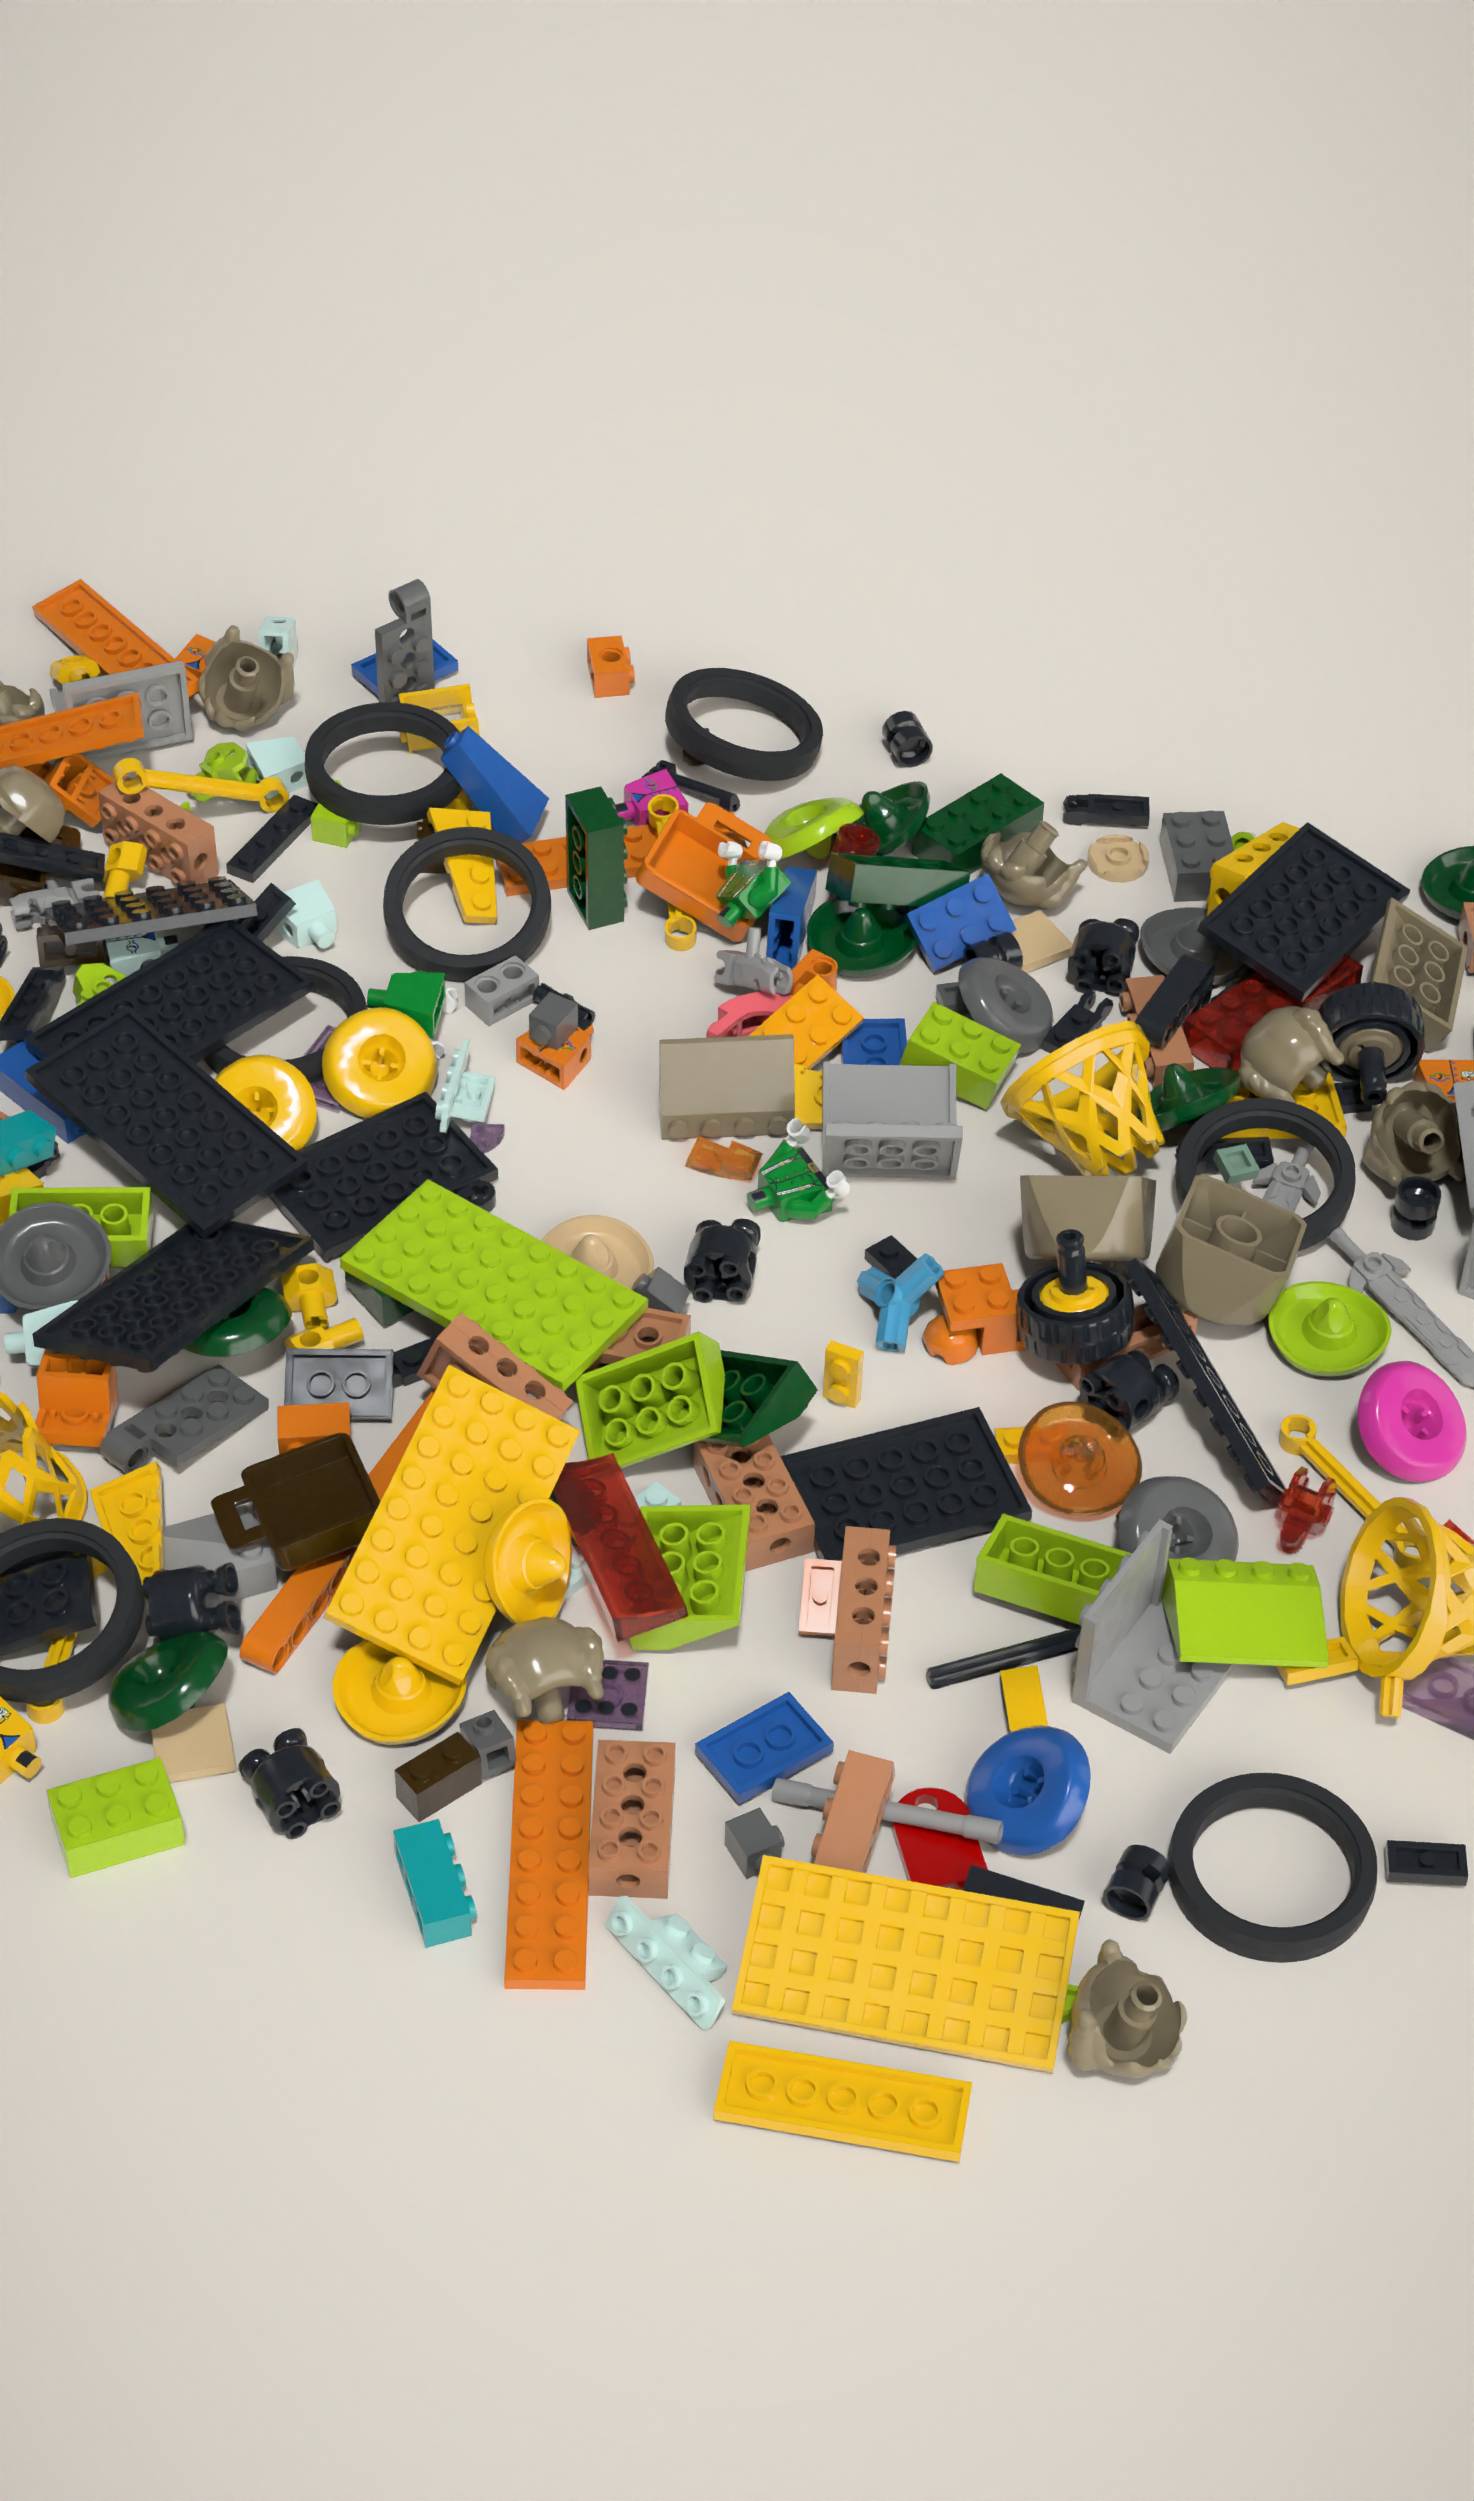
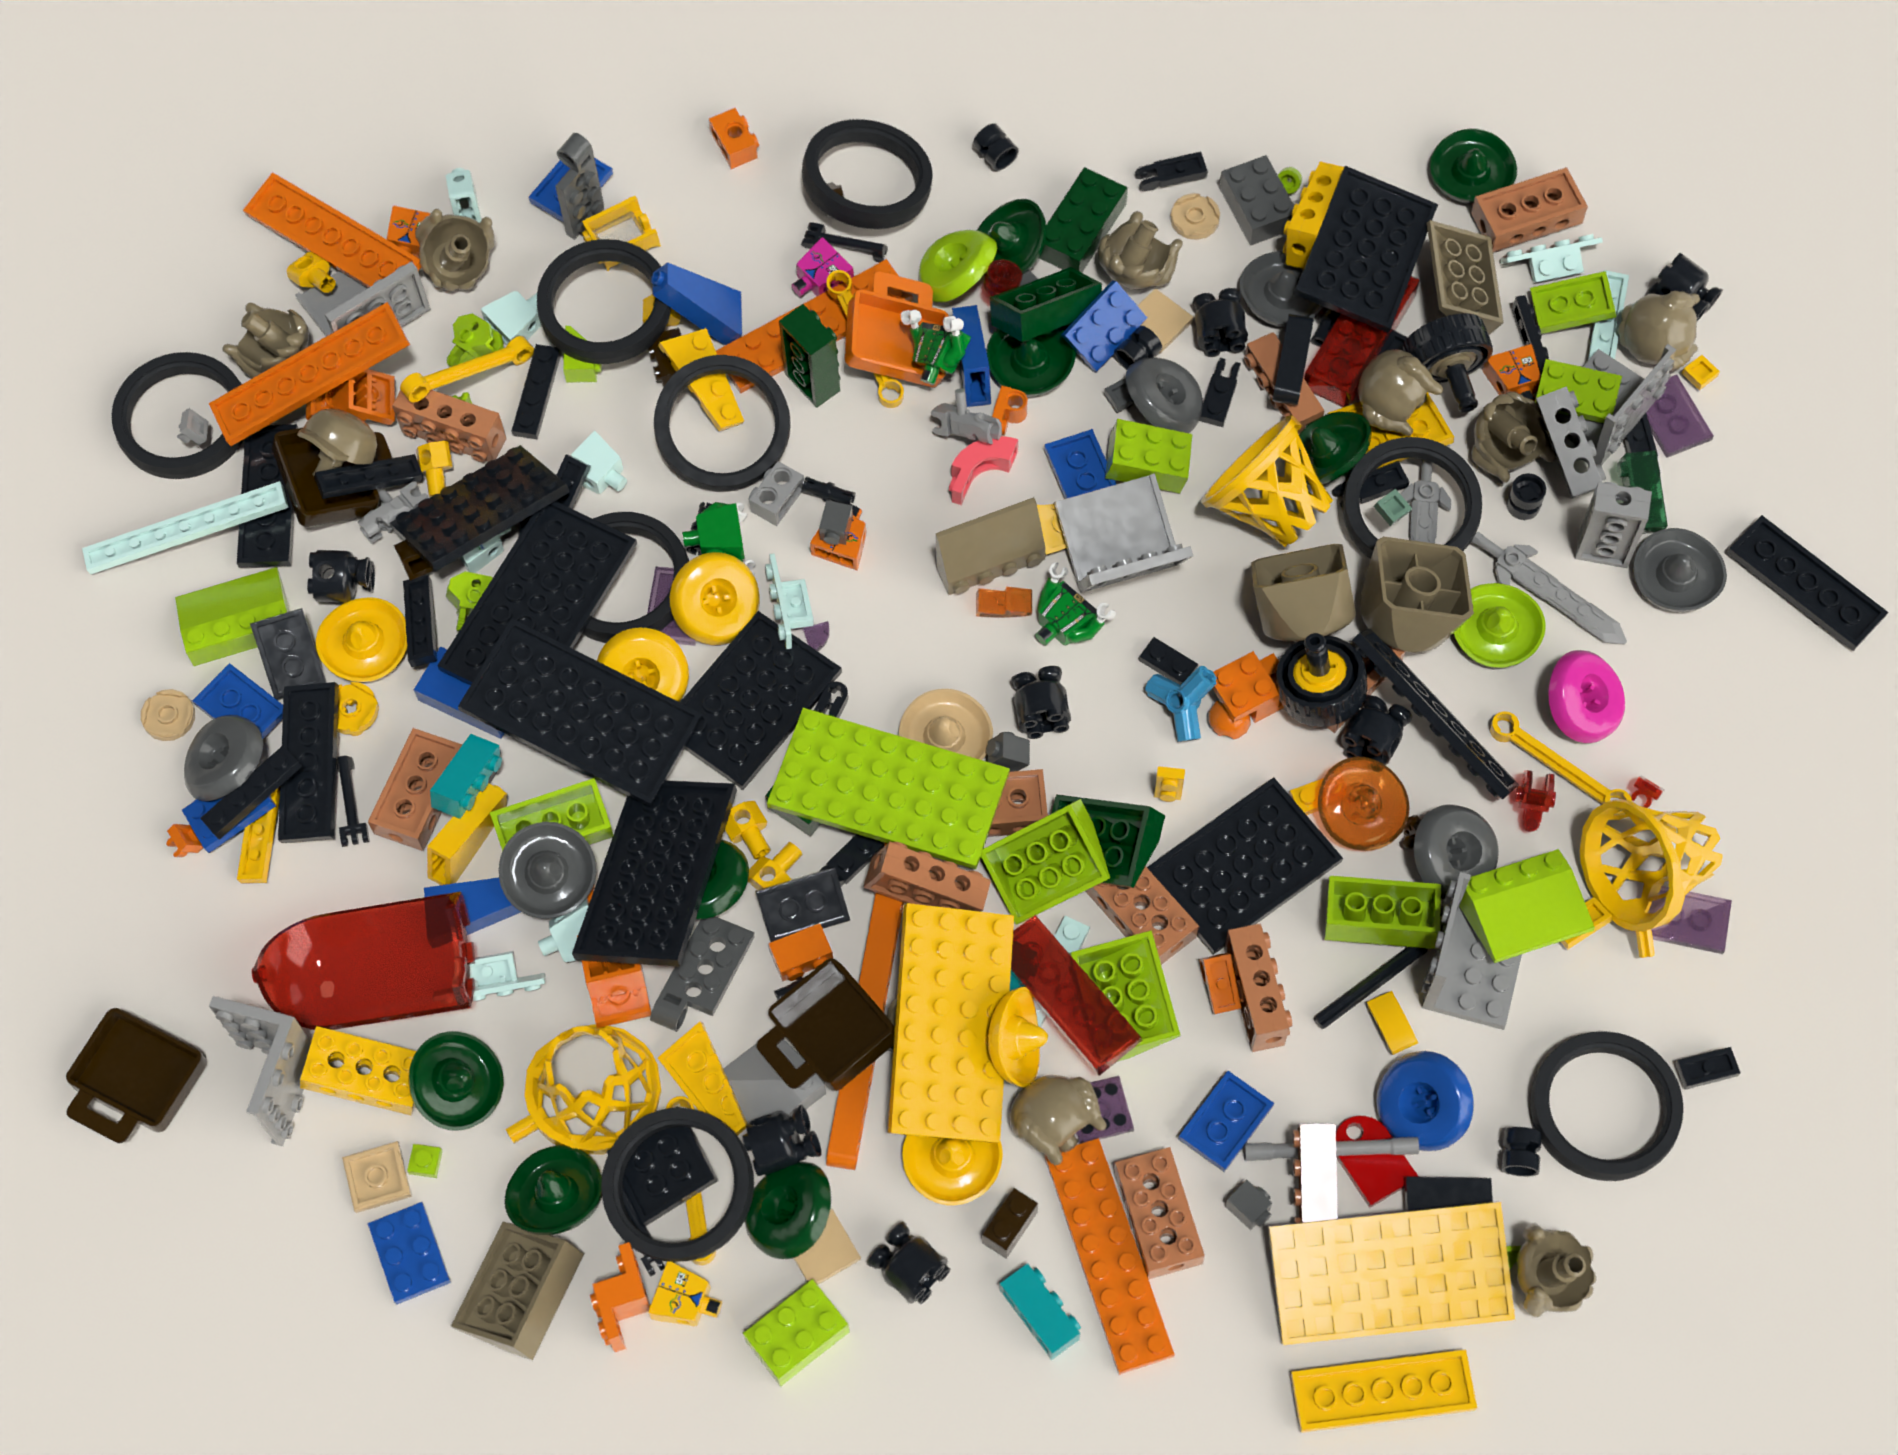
camera: 15 degrees left, 20 degrees up
dark grey brick [459,1710,517,1779] -> none
light aqua bracket [605,1895,727,2030] -> none
light orange plate [749,974,864,1070] -> none
black tile [1334,1081,1373,1114] -> none

